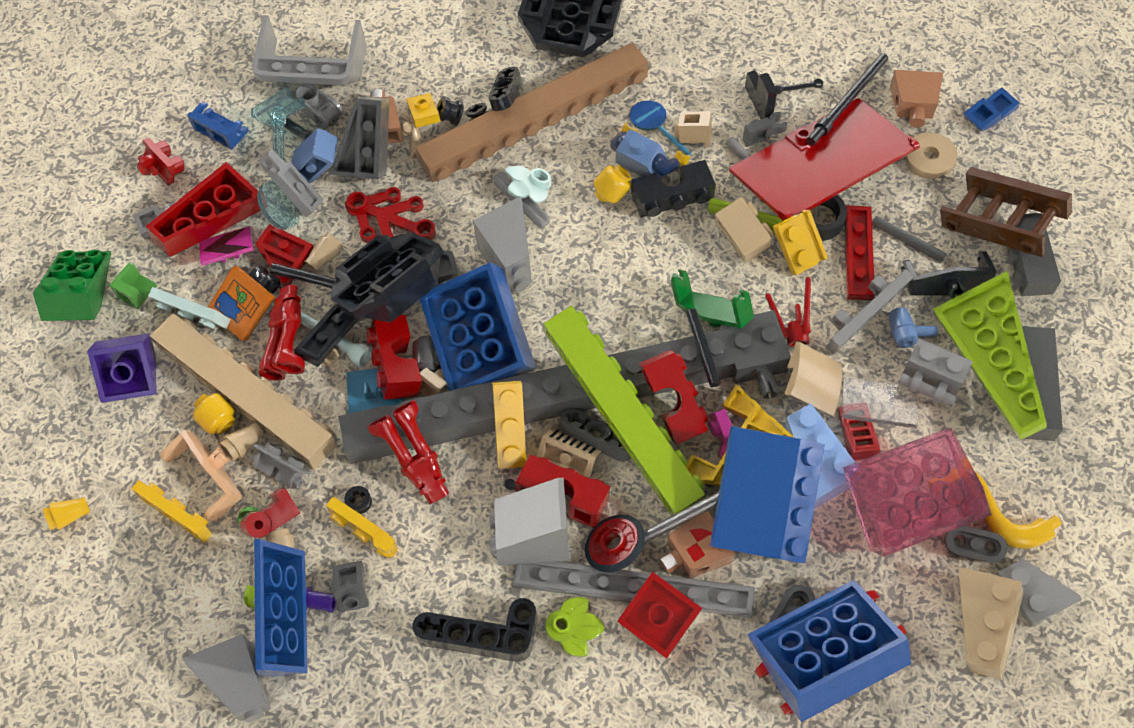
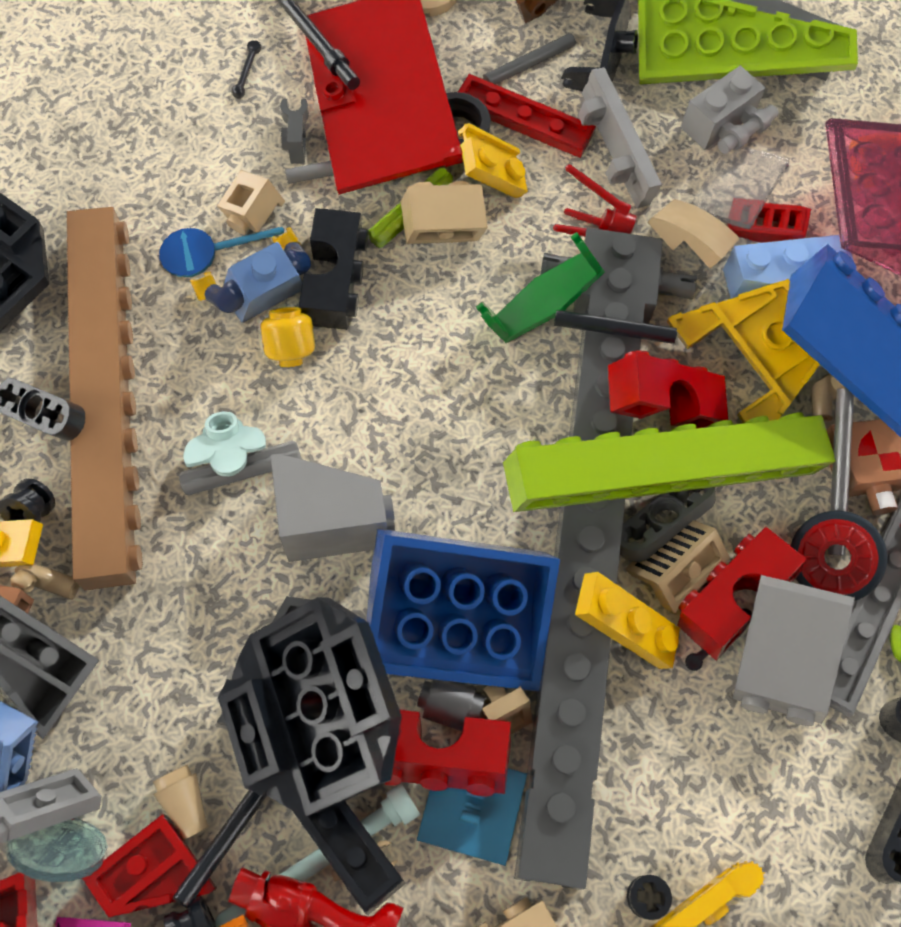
camera: 75 degrees left, 5 degrees up
red plant [345,187,436,243] -> none
red piece [367,400,449,504] -> none
black bush [465,103,489,121] -> none
dark pink plate [708,409,732,459] -> none
black tile [745,70,778,119] -> none
medium blue piece [889,307,938,348] -> none

